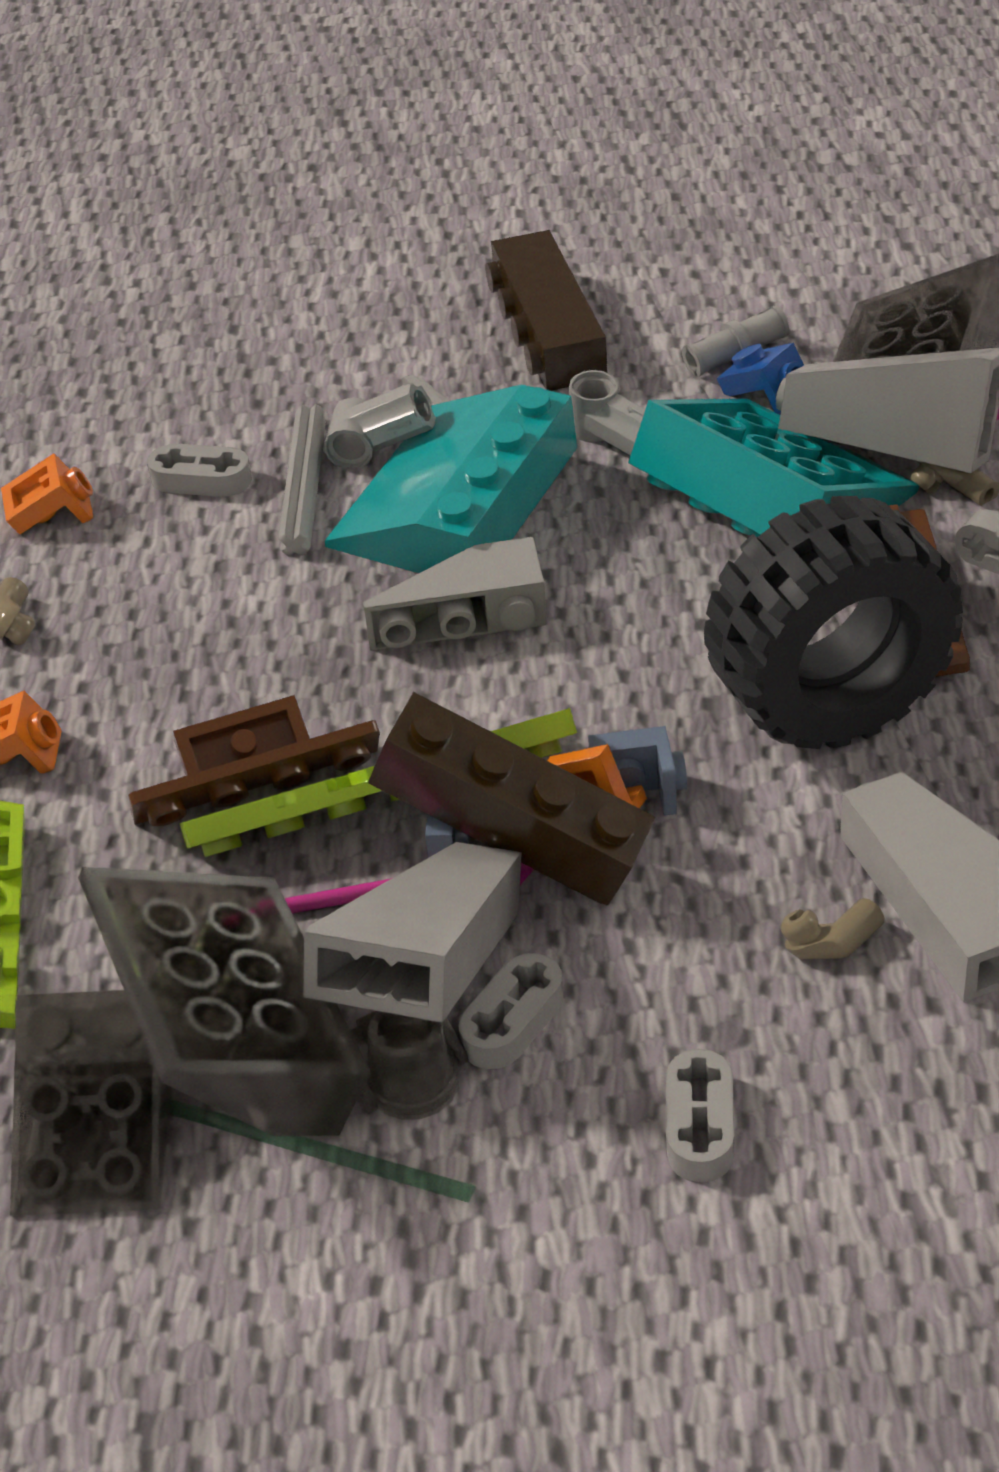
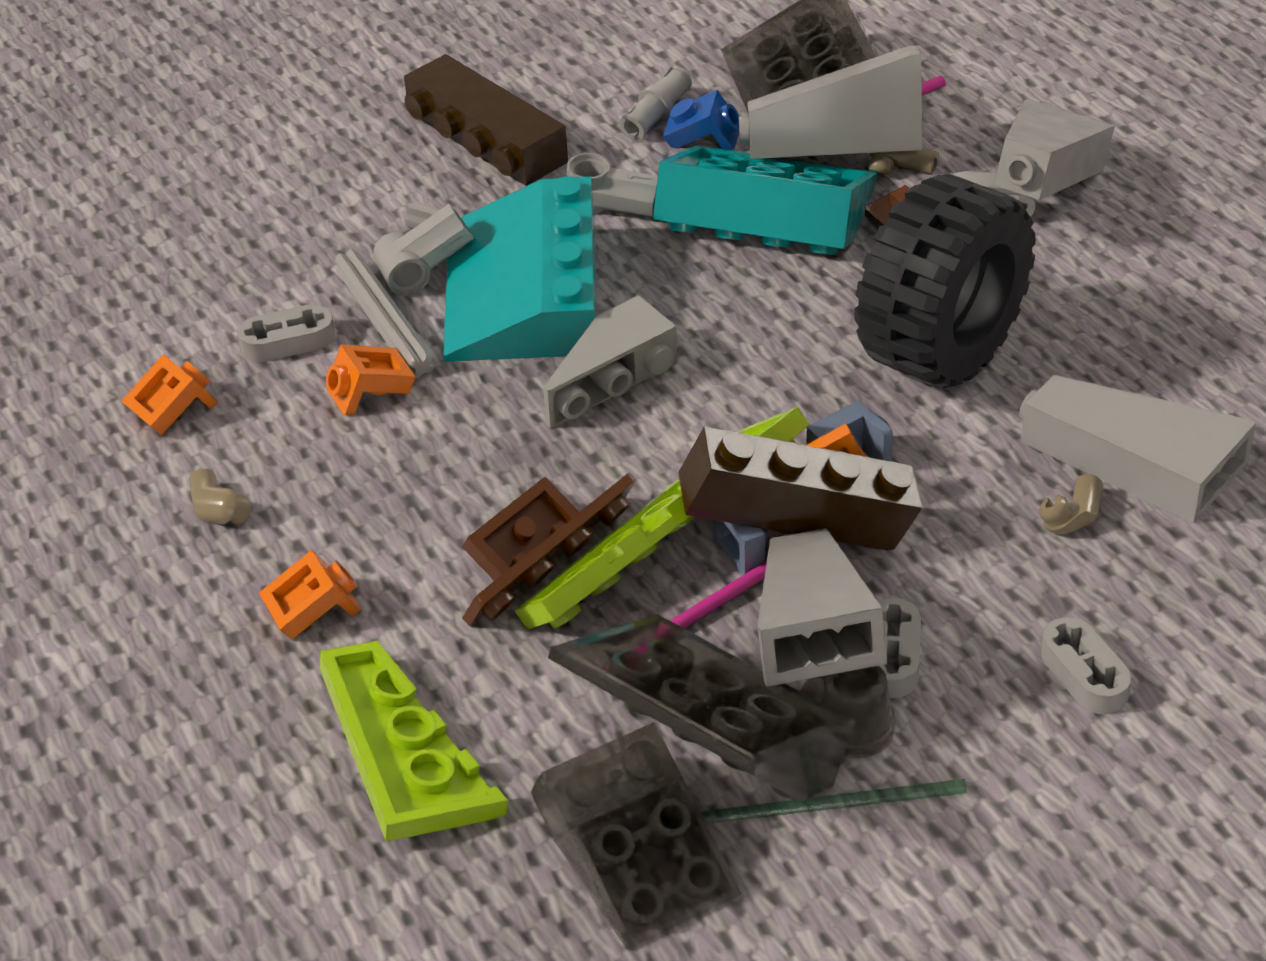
camera: 30 degrees left, 0 degrees up
none -> orange bracket [326,344,416,415]

